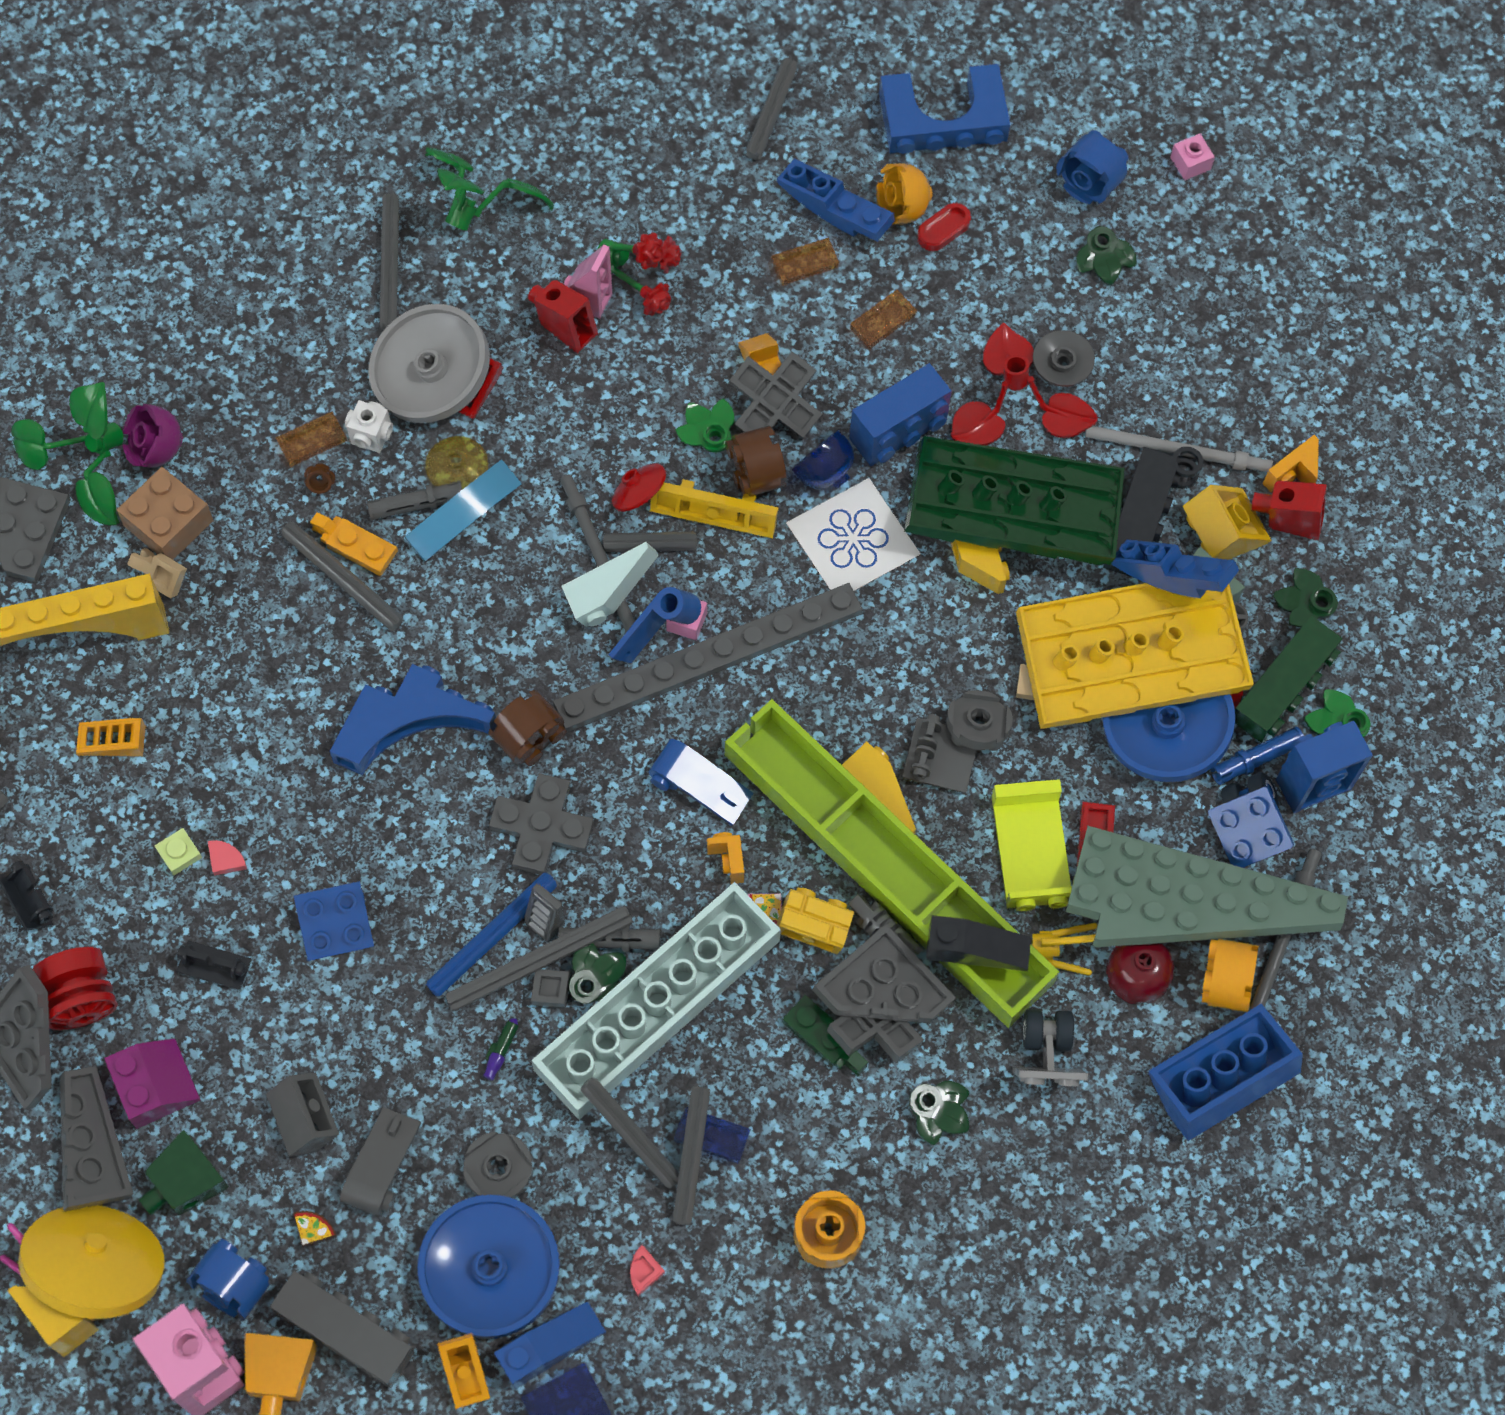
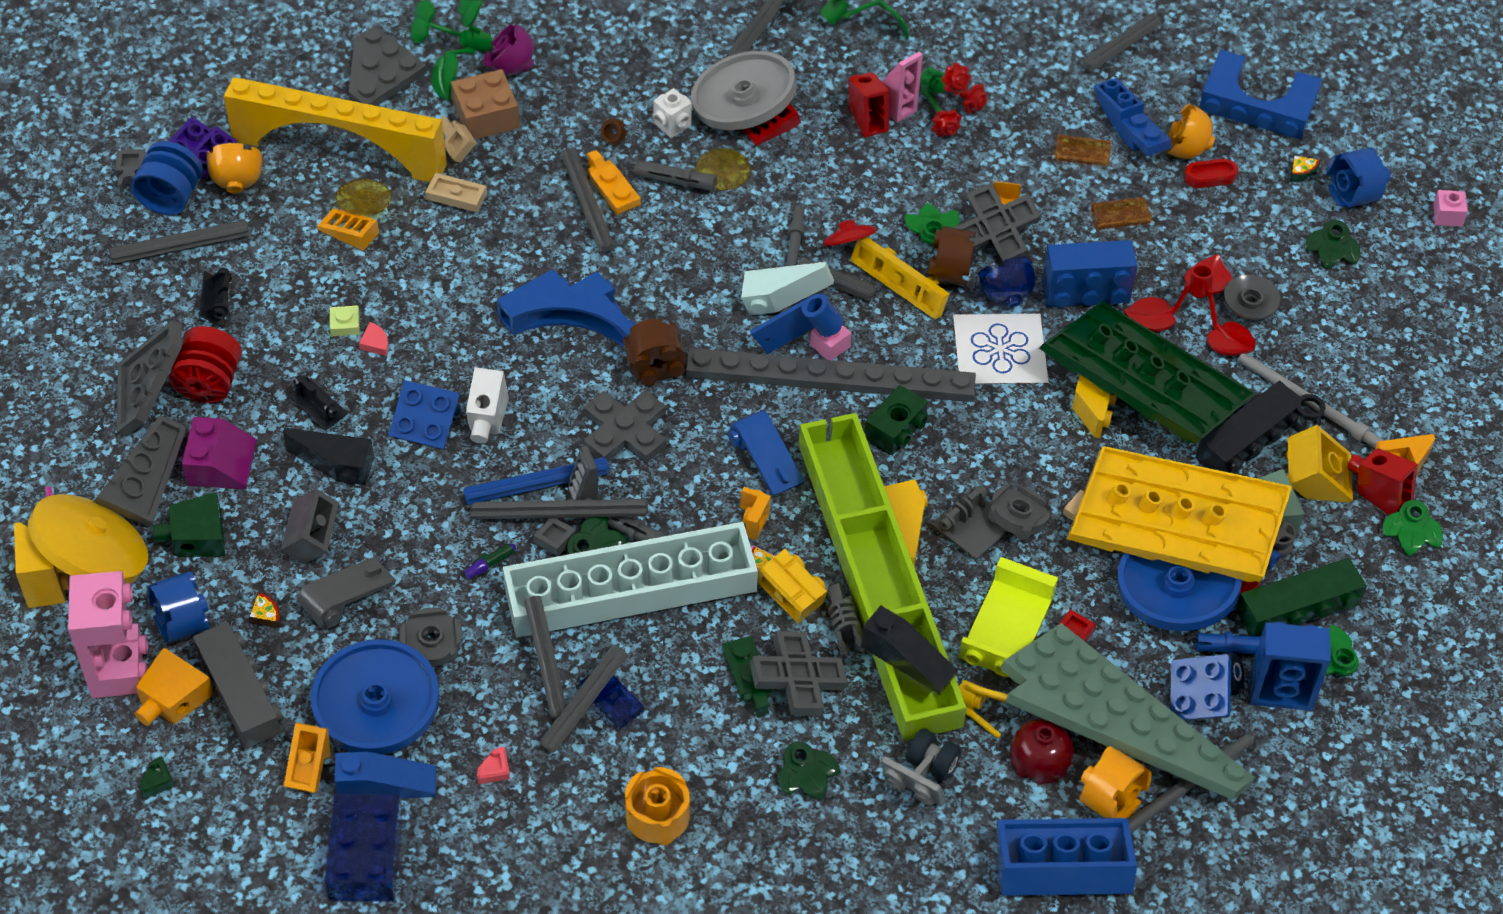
camera: 30 degrees right, 15 degrees down
clear orange tile [276,411,347,467] -> none
dark azure slope [404,459,522,562] -> none
dark grey plate [812,924,956,1023] -> none
blue slope [1111,539,1239,598] -> none
dark green plate [1273,568,1338,627] -> none
none -> black slope [283,427,374,485]
none -> clear yellow dish [335,179,391,216]
none -> tan plate [425,173,487,212]
none -> white torso [466,367,509,443]
none -> dark green brick [864,384,929,456]
none -> tile [1290,155,1321,182]
none -> green plate [1382,500,1443,557]

